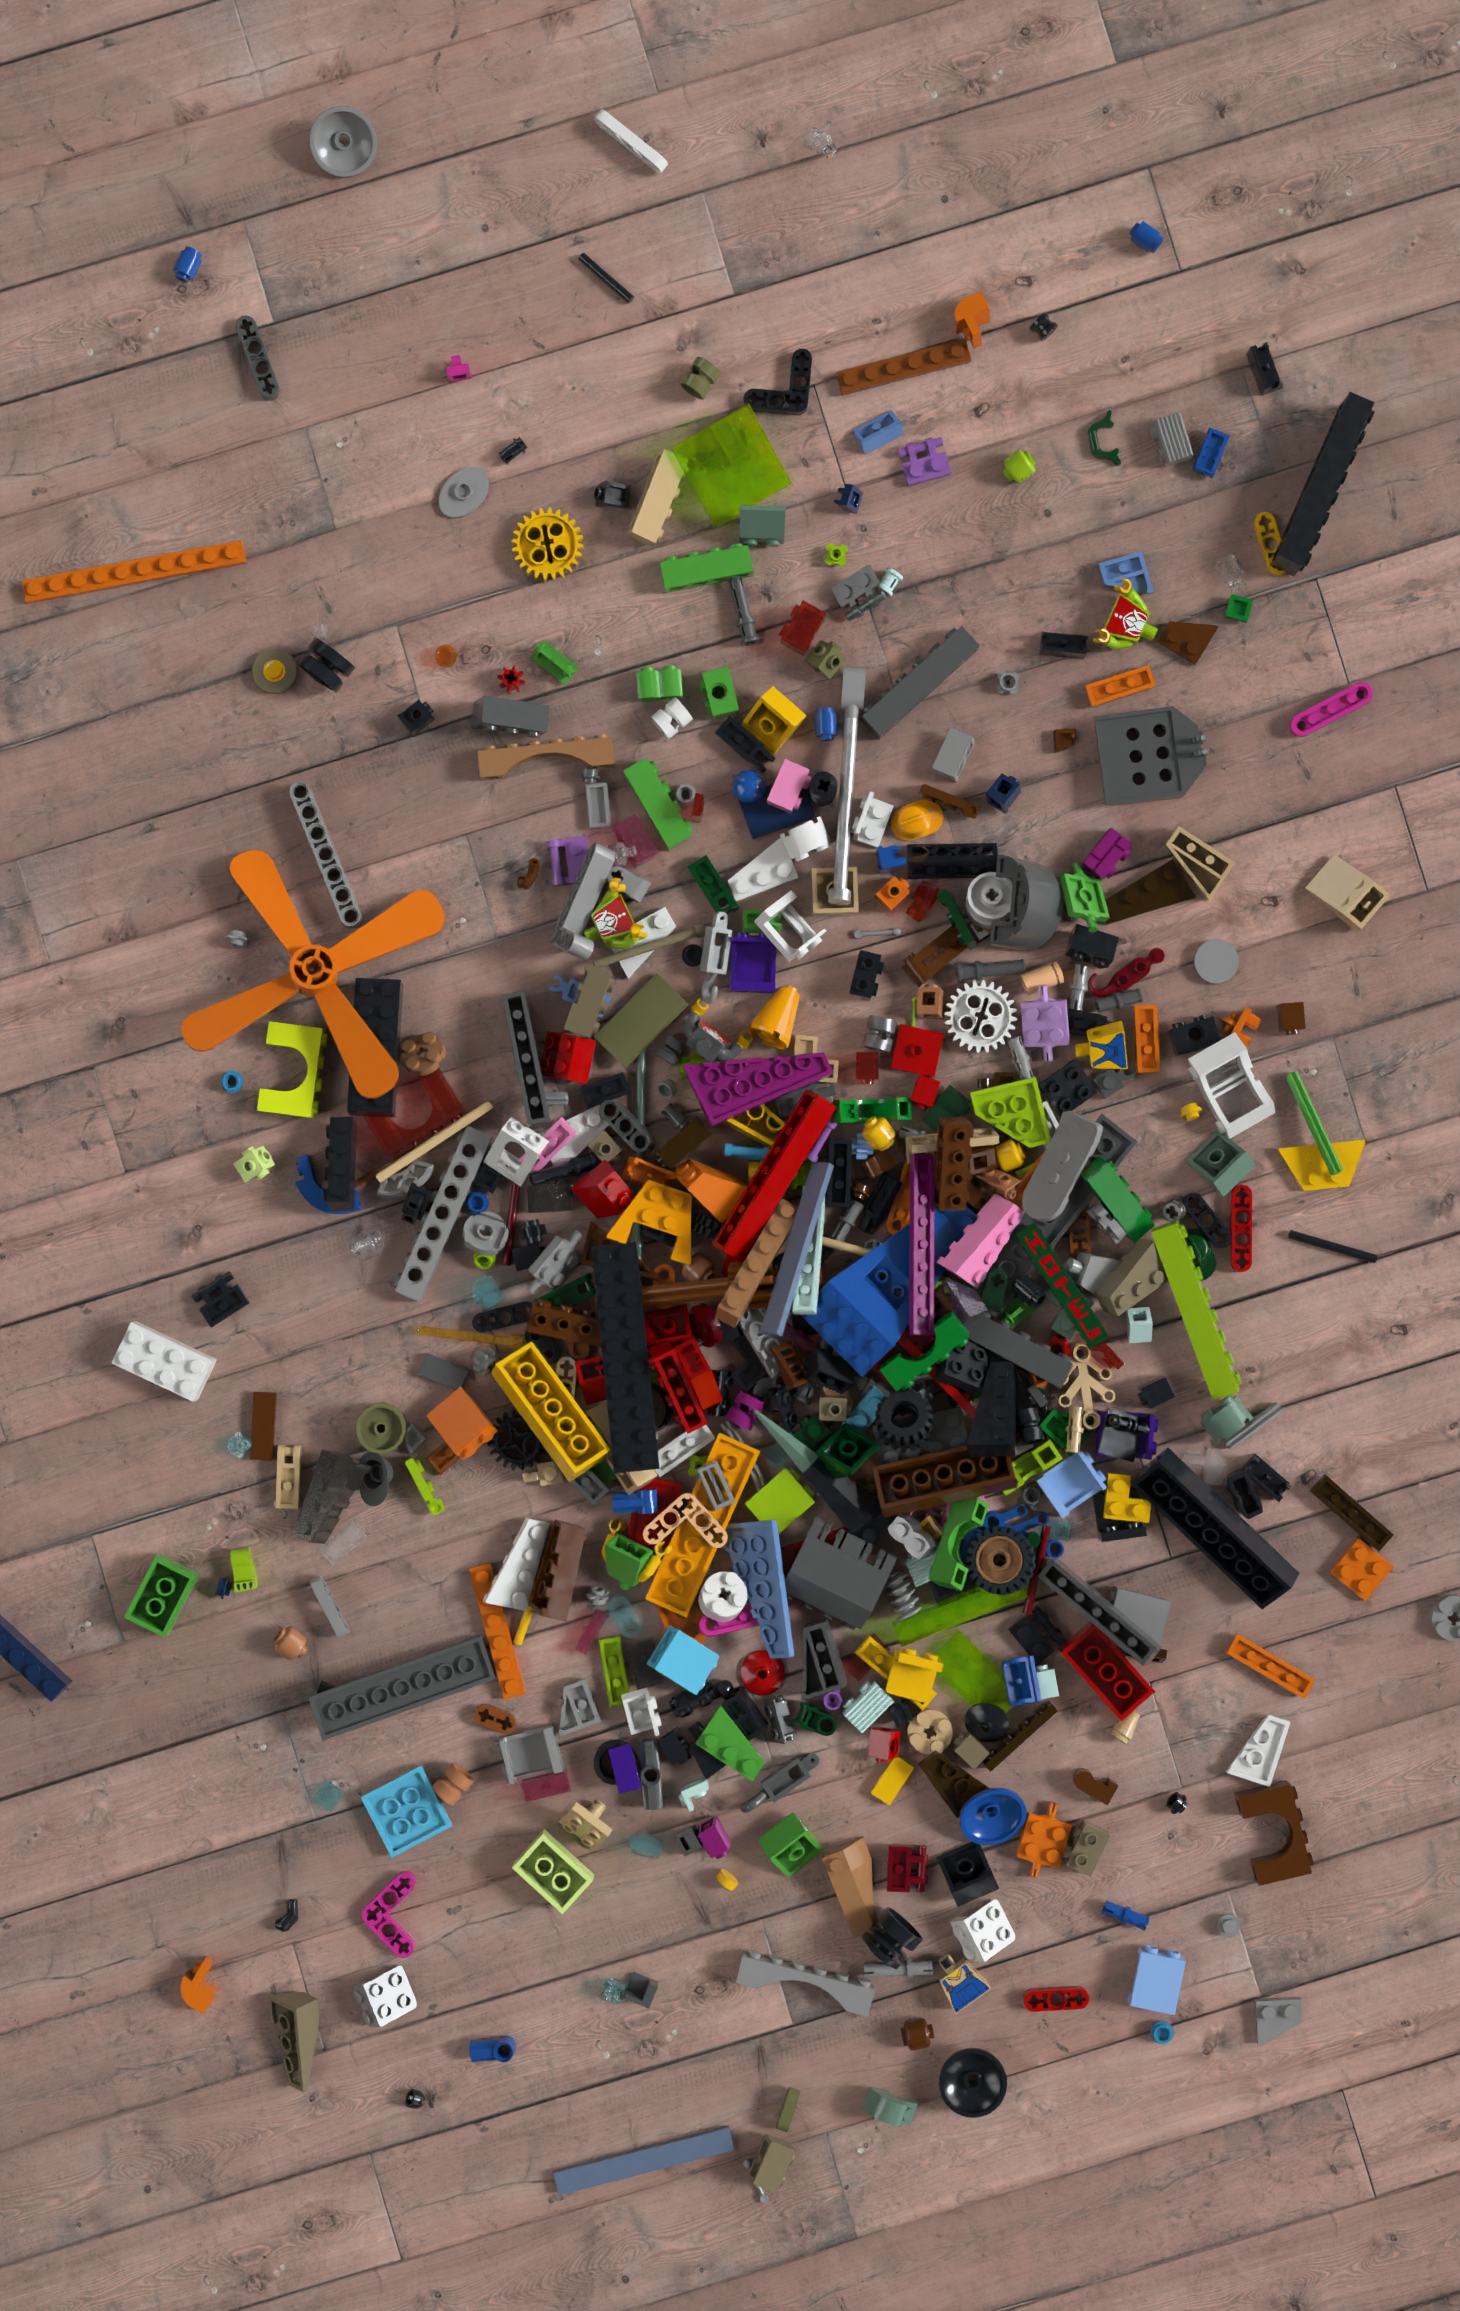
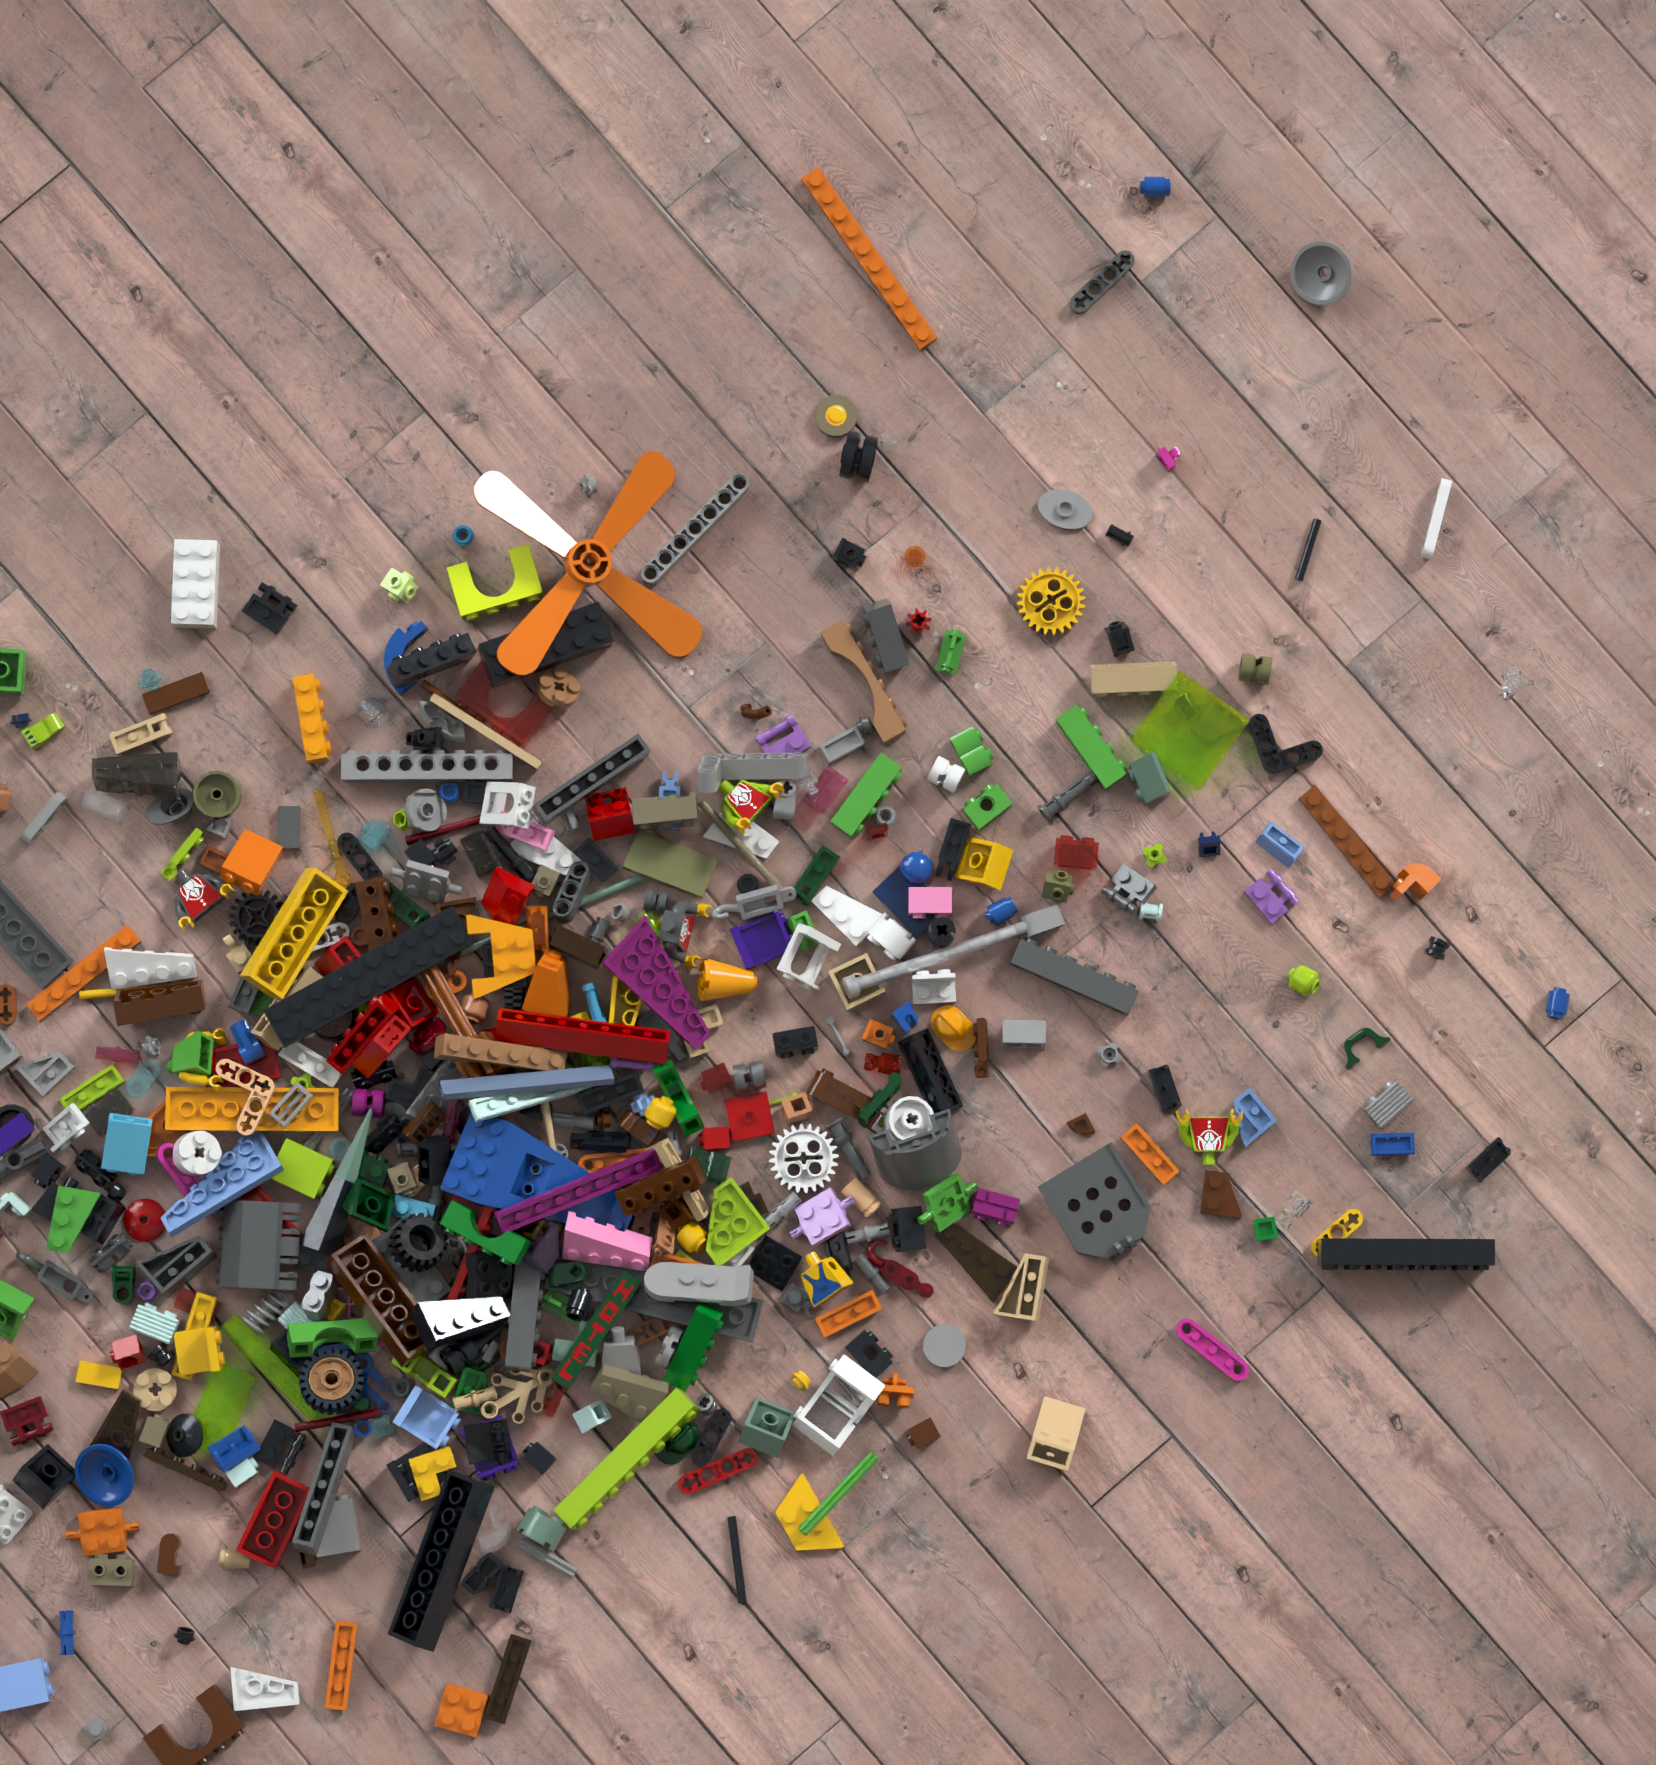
camera: 65 degrees right, 5 degrees down
light grey gear [473,1347,501,1377] -> none
dark blue brick [986,773,1021,814] -> none
none -> torso [174,869,236,932]
none -> light orange brick [292,674,332,764]

